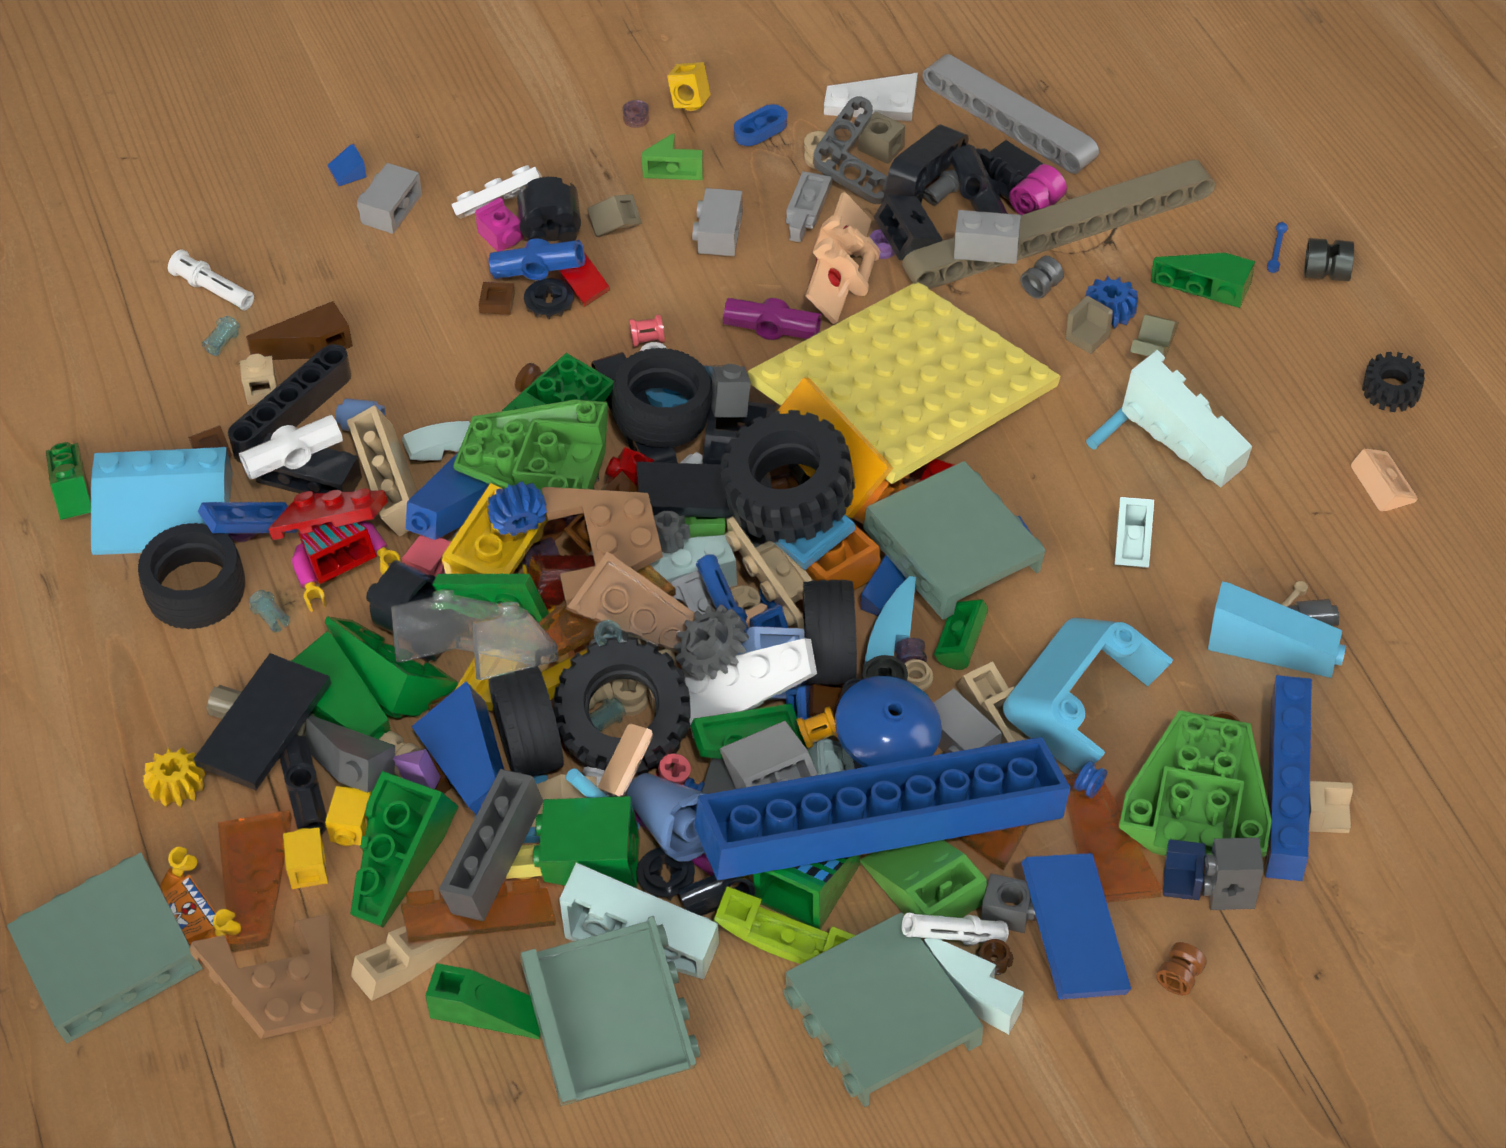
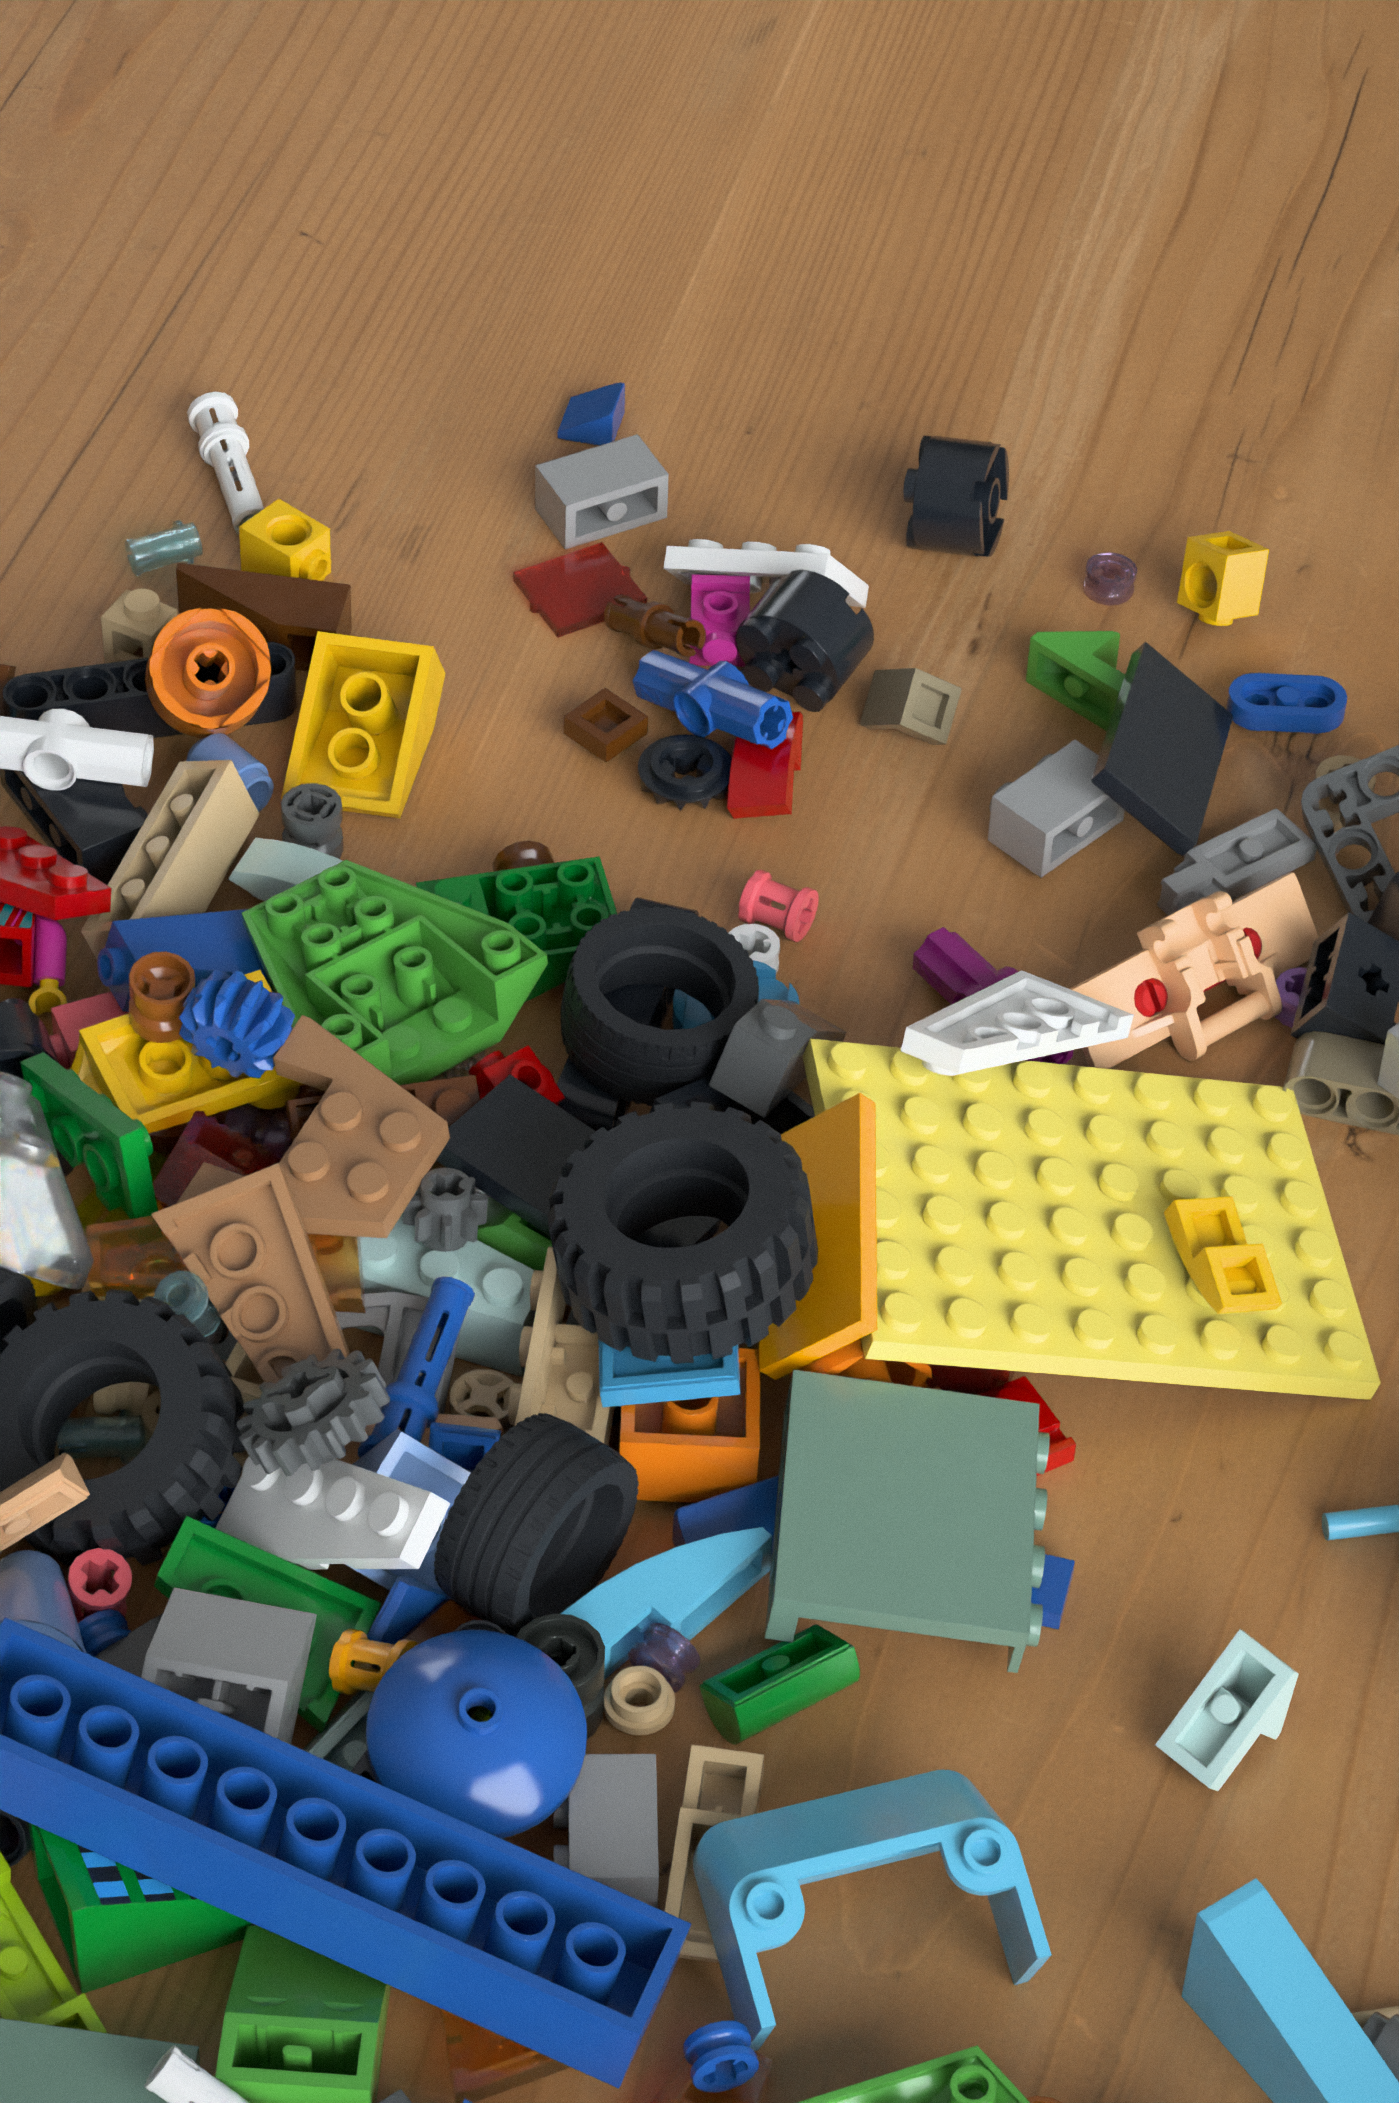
camera: 35 degrees right, 5 degrees down
none -> dark orange wheel [129,952,195,1043]
none -> orange brick [145,608,271,739]
none -> yellow brick [239,498,331,581]
none -> yellow slope [281,631,446,819]
none -> dark grey wheel [281,783,344,859]
none -> clear red piece [513,542,648,638]
none -> reddish brown pin [604,594,706,657]
none -> white wing [901,970,1134,1076]
none -> black brick [903,435,1009,557]
none -> black tile [1091,641,1233,856]
none -> yellow slope [1163,1196,1282,1314]

